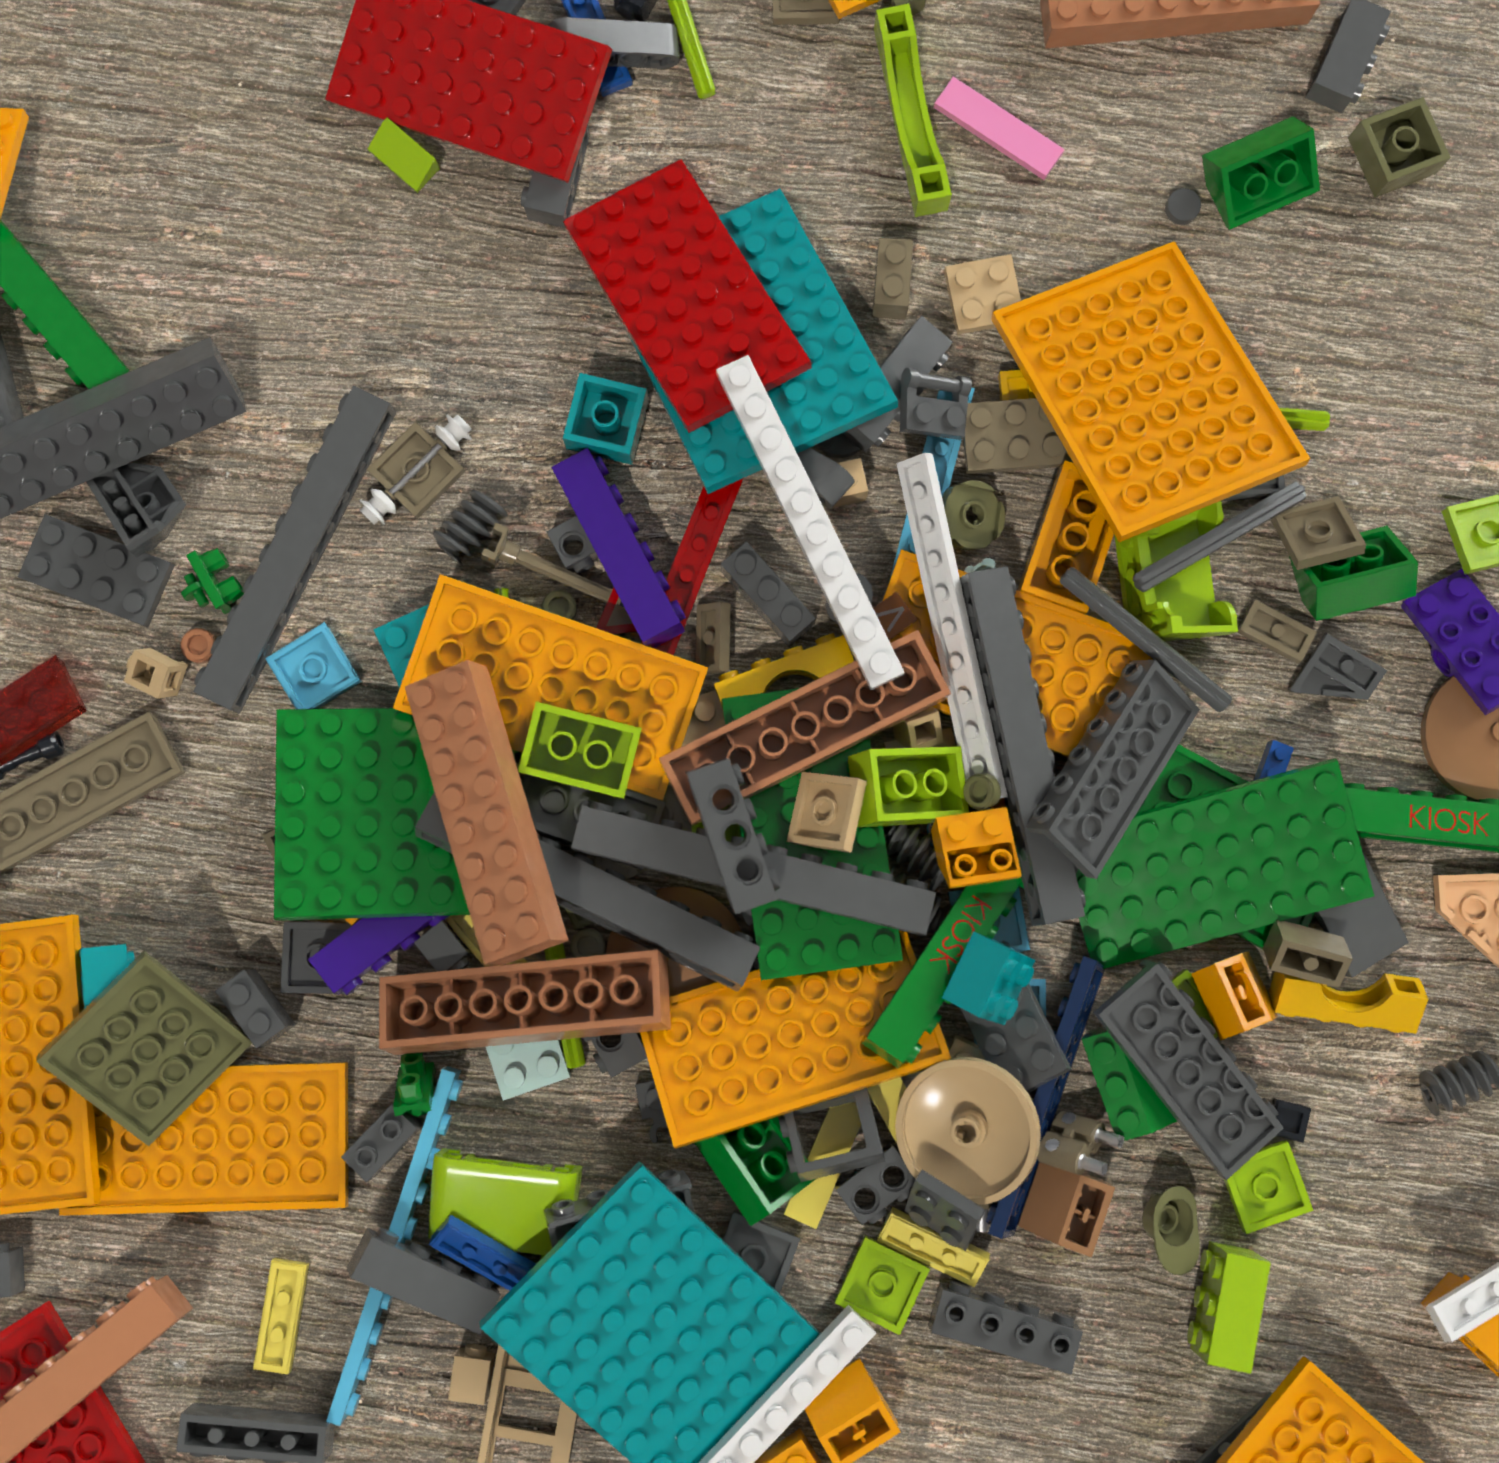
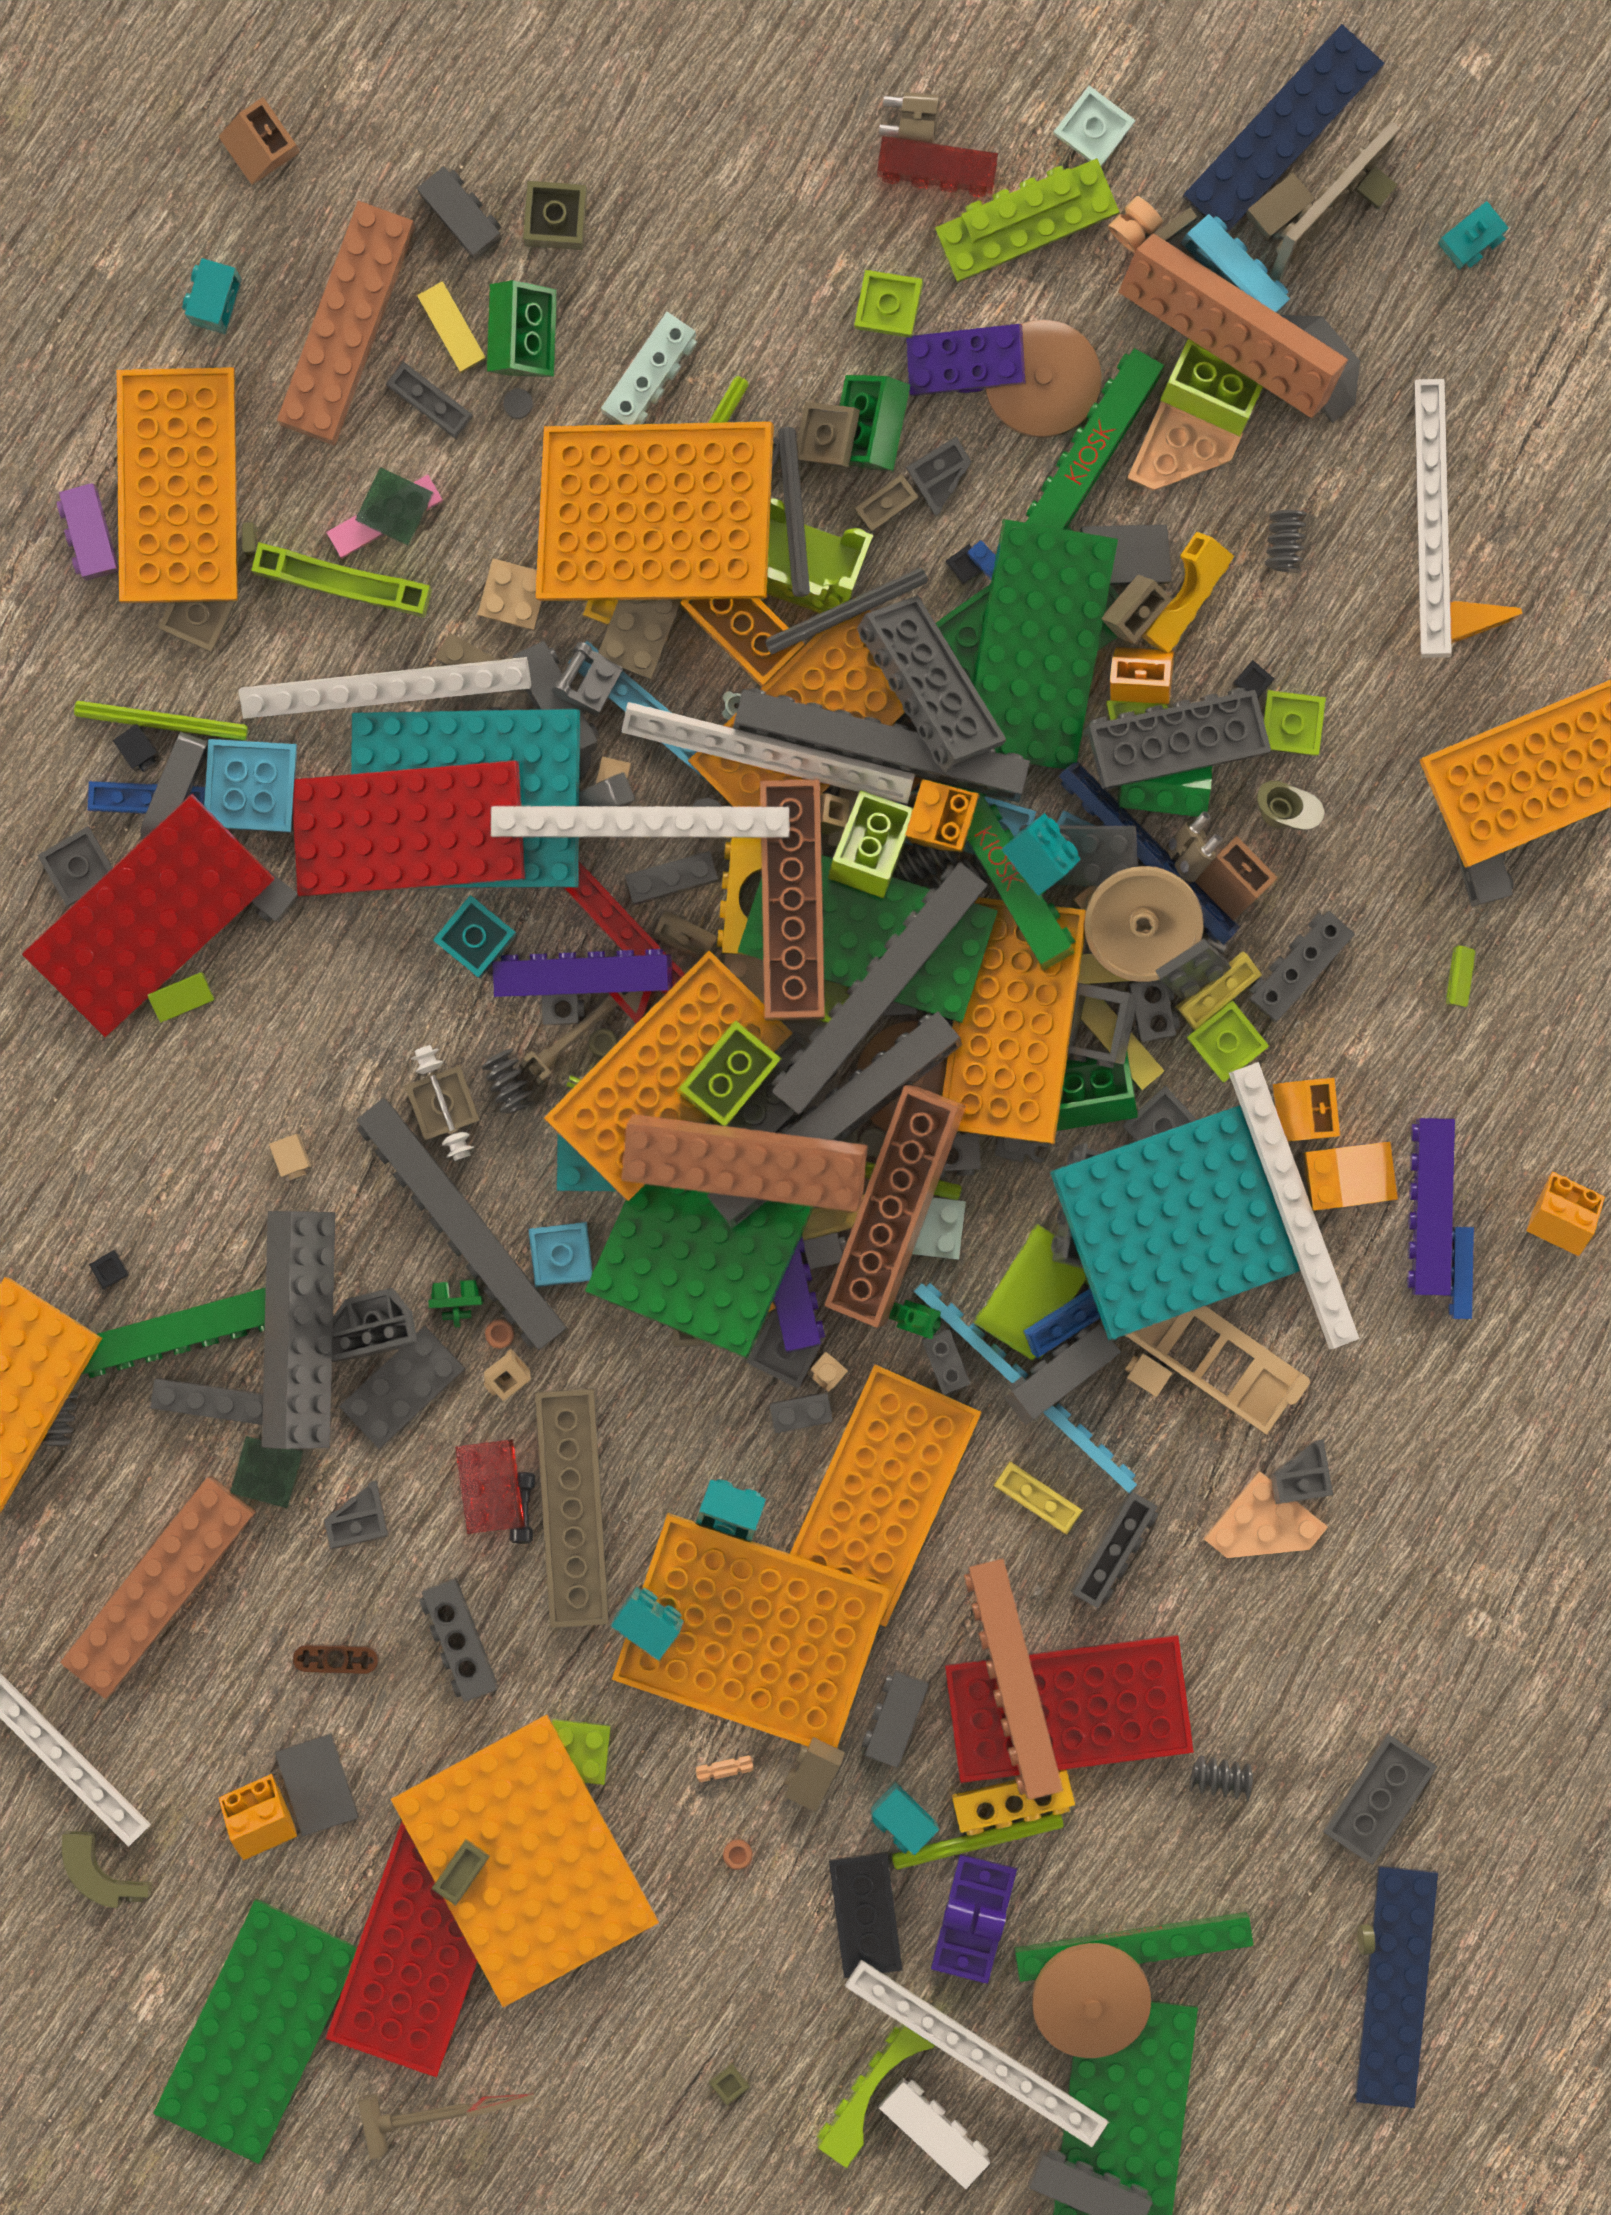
camera: 65 degrees left, 5 degrees up
olive plate [36,950,252,1146] -> none
dark grey brick [685,758,780,914] -> none
tan plate [787,772,867,853] -> none
reddish brown tile [873,591,918,641] -> none
olive plate [942,480,1005,551] -> none
olive tile [963,773,1001,810] -> none
lime brick [1187,1241,1271,1374] -> none
none -> black tile [89,1250,130,1290]
none -> medium azure plate [204,739,297,833]
none -> white plate [238,657,531,719]
none -> tan brick [269,1134,311,1180]
none -> clear green plate [355,467,434,546]
none -> dark grey tile [385,362,473,439]
none -> light yellow tile [417,281,486,373]
none -> light aqua brick [601,312,698,425]
none -> tan brick [807,1351,848,1392]
none -> black tile [945,544,982,586]

